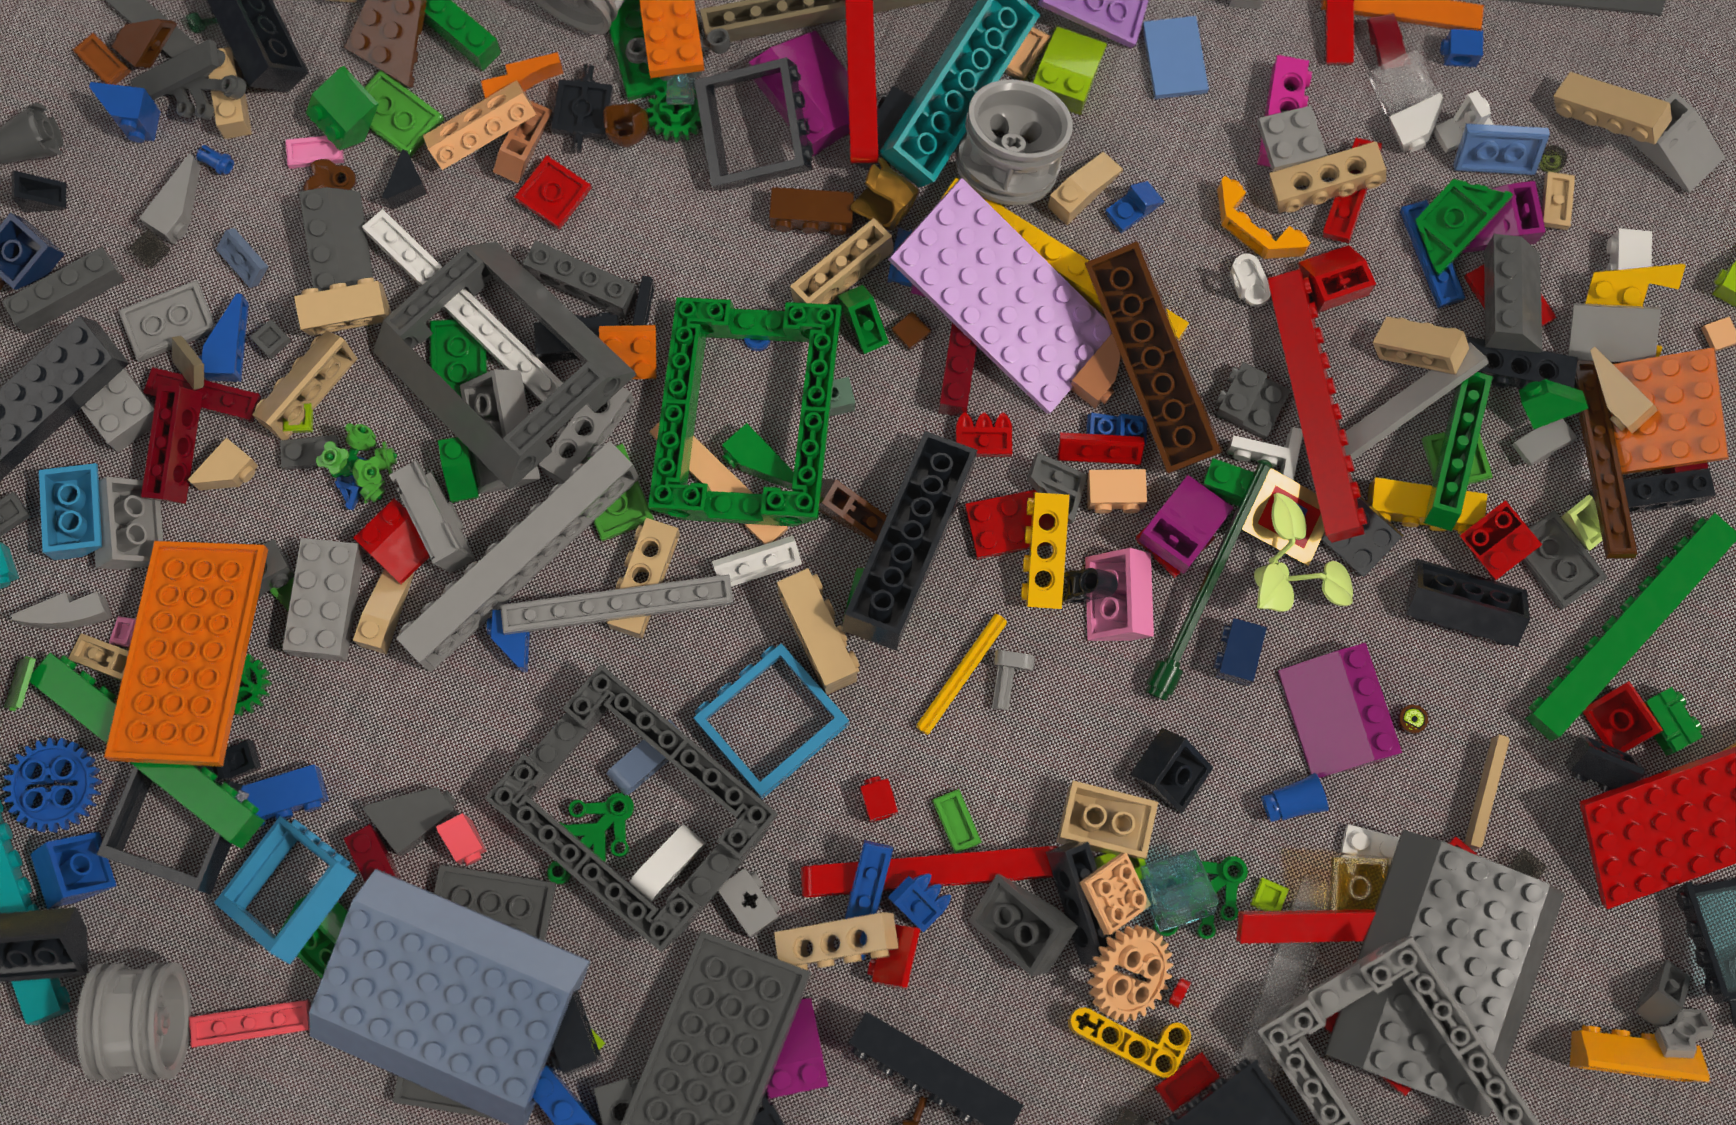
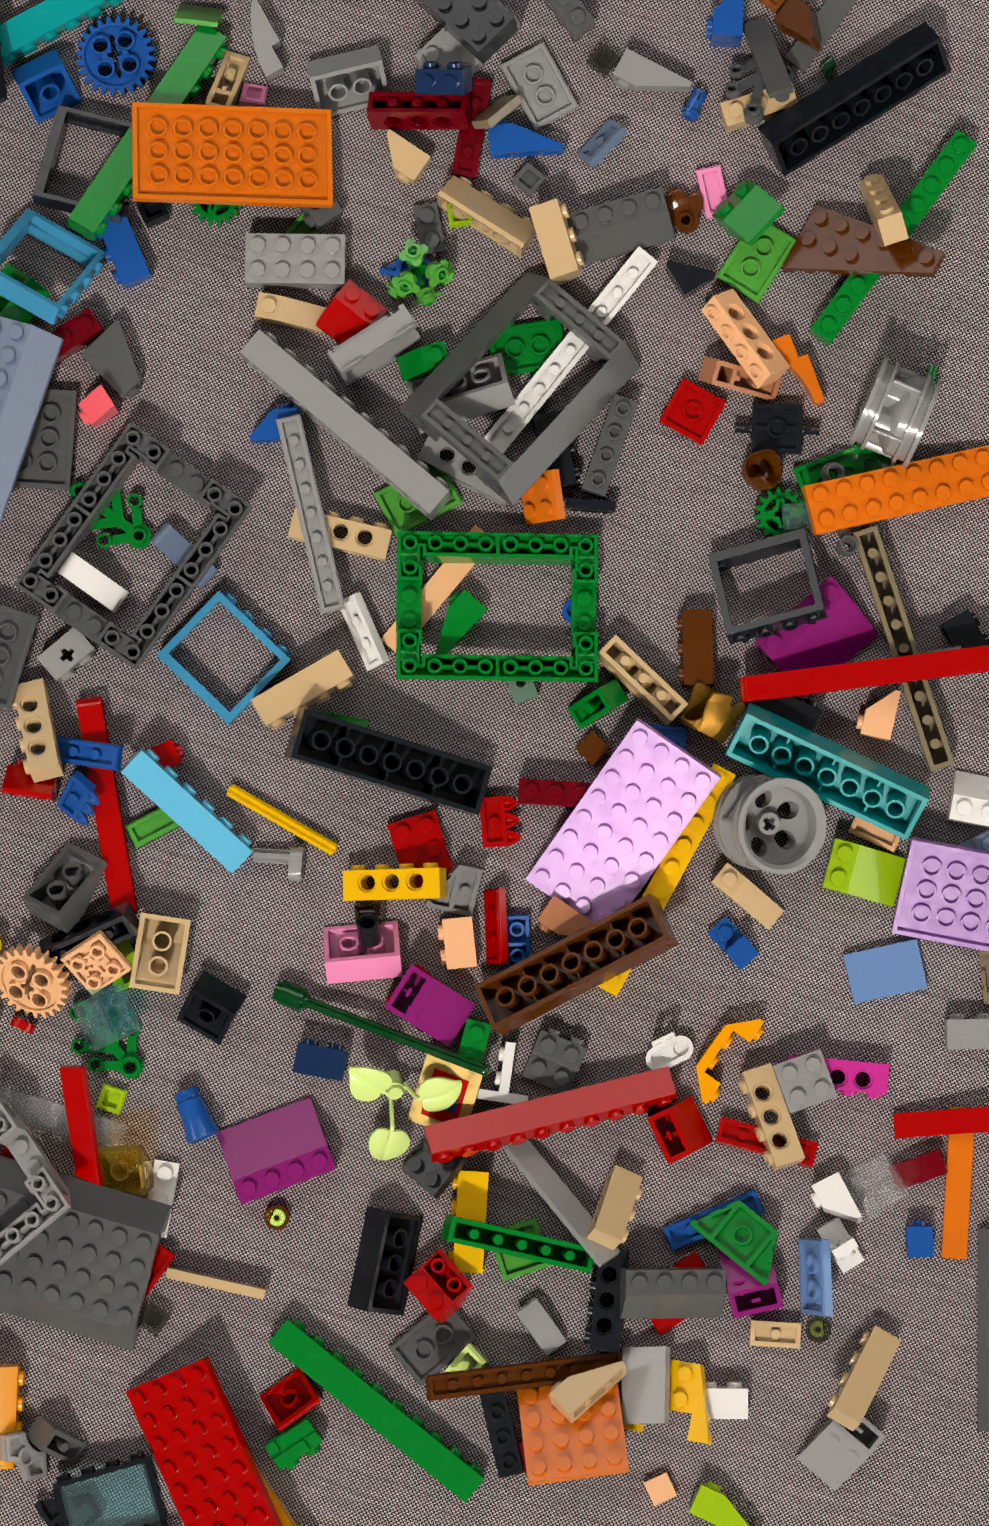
camera: 90 degrees right, 10 degrees up
dark azure slope [39,463,102,560] -> none
reddish brown slope [819,479,887,543] -> none
green slope [1519,379,1589,430] -> none
black slope [1566,733,1645,791] -> none
none -> medium azure brick [121,747,253,873]
none -> dark blue brick [415,61,473,95]
none -> light nougat slope [856,690,901,742]

